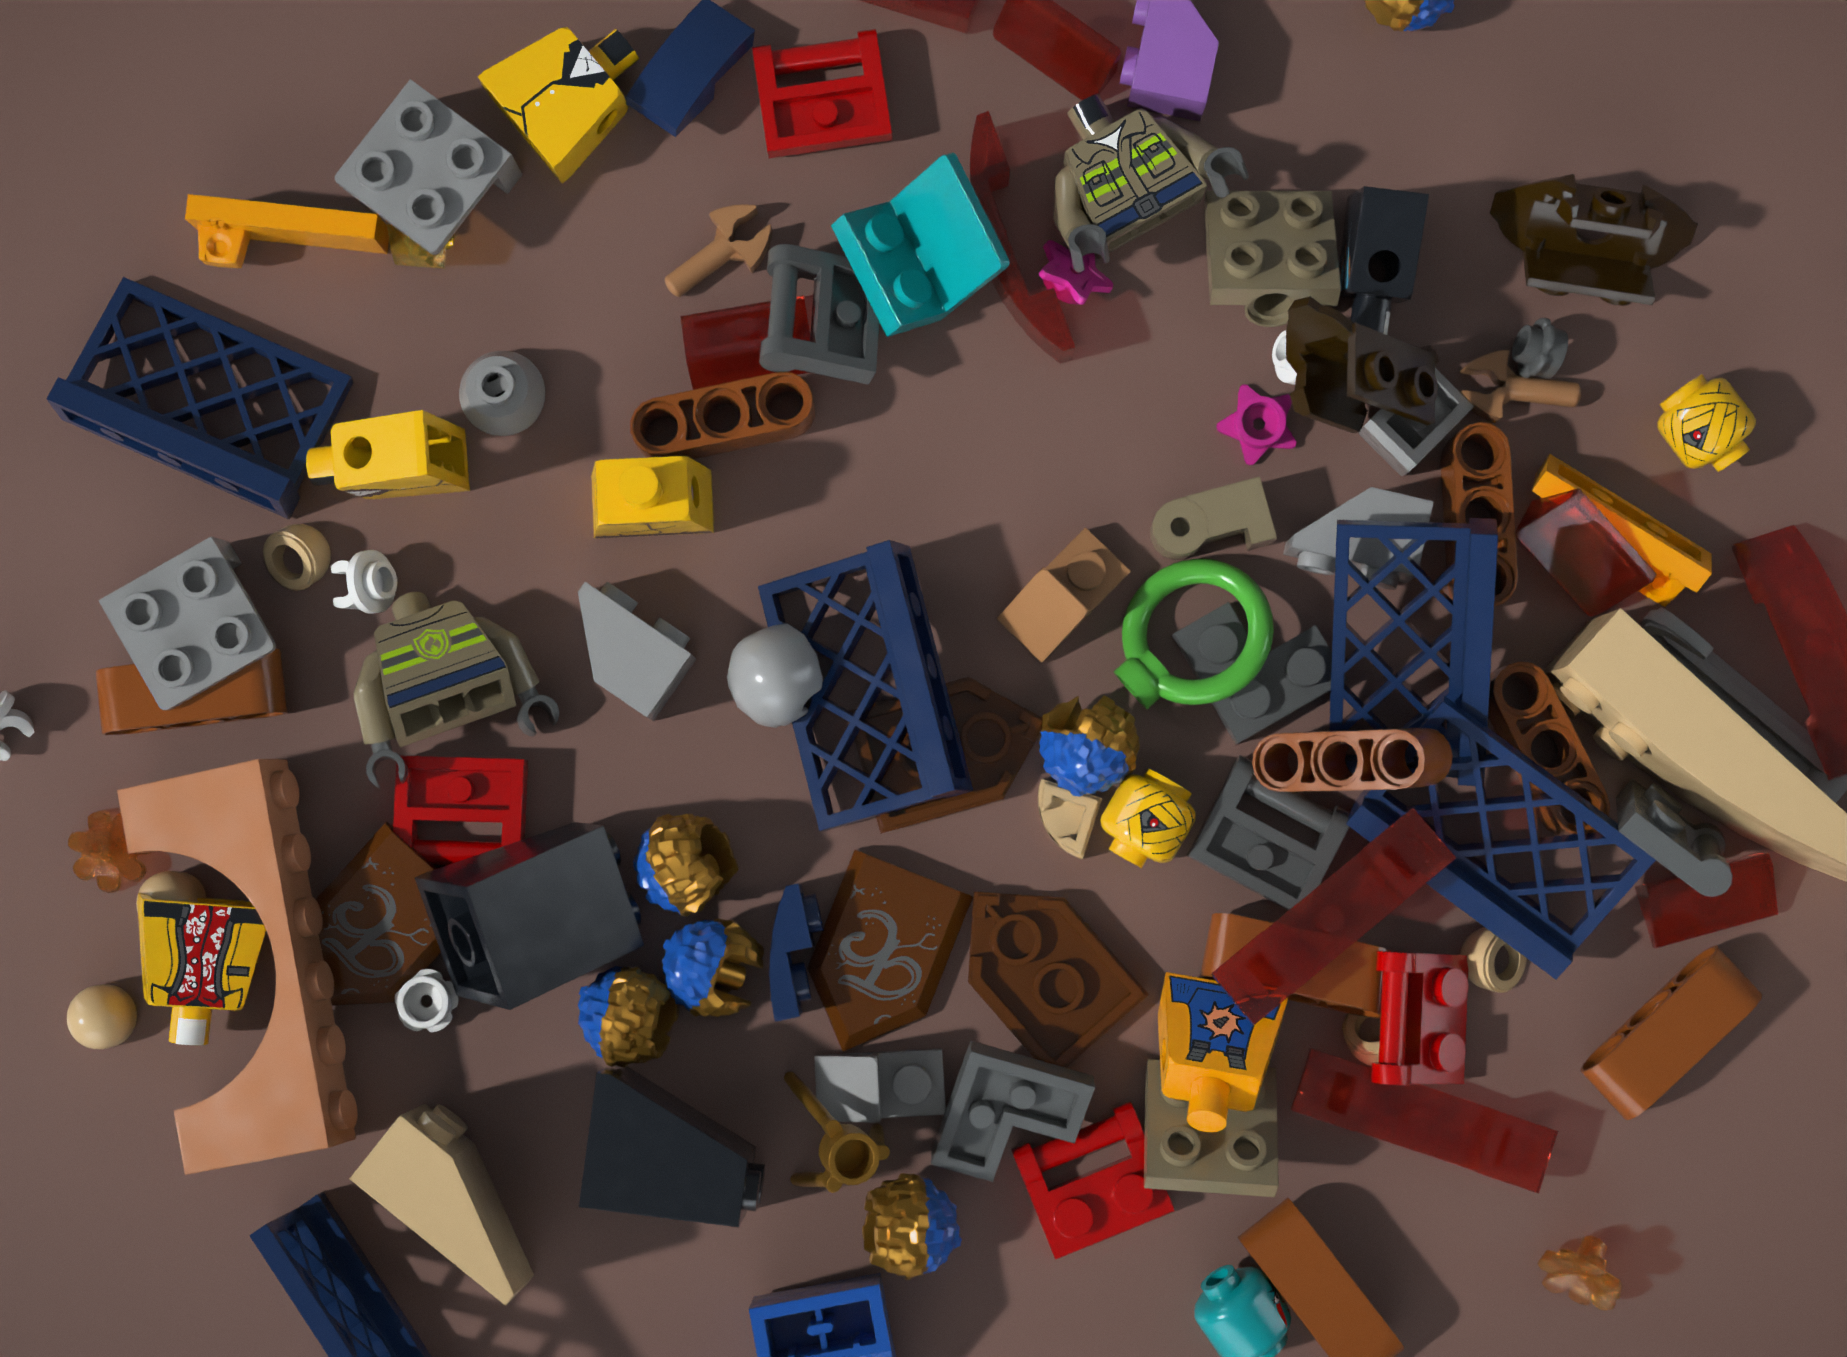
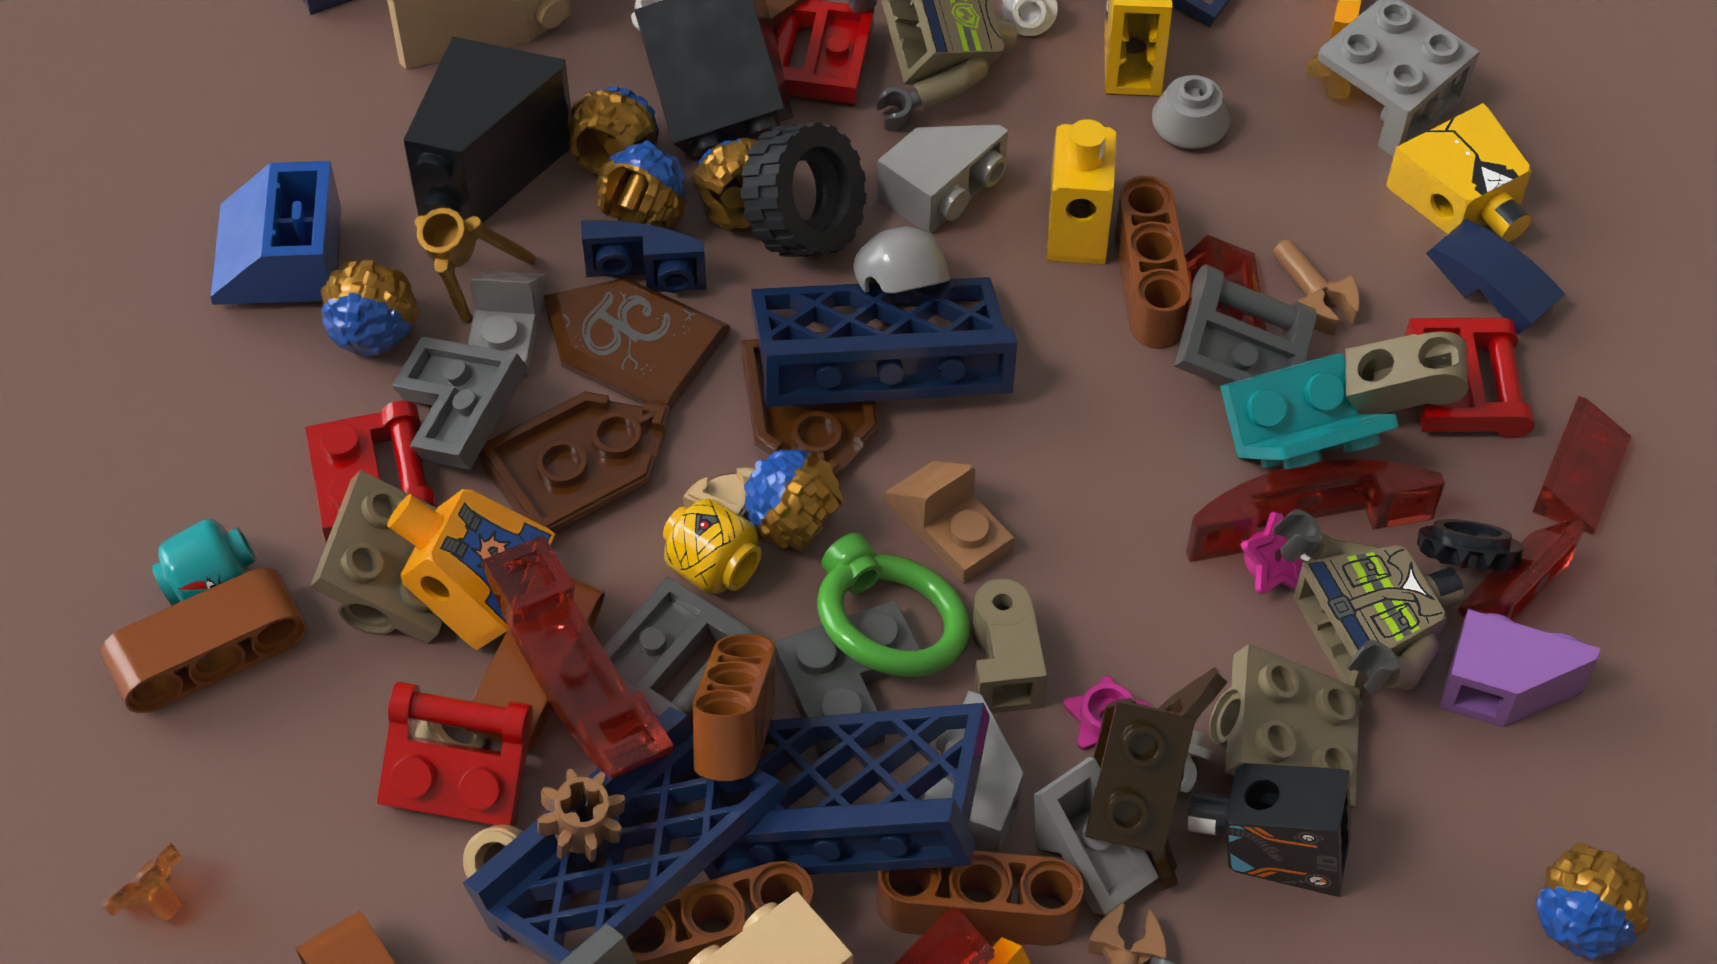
camera: 95 degrees right, 30 degrees down
clear red slope [1291,1048,1558,1194] -> none
none -> medium nougat gear [537,768,625,862]
none -> black tyre [741,122,867,257]
none -> dark tan leg [1345,331,1469,414]
none -> black gear [1417,519,1524,572]

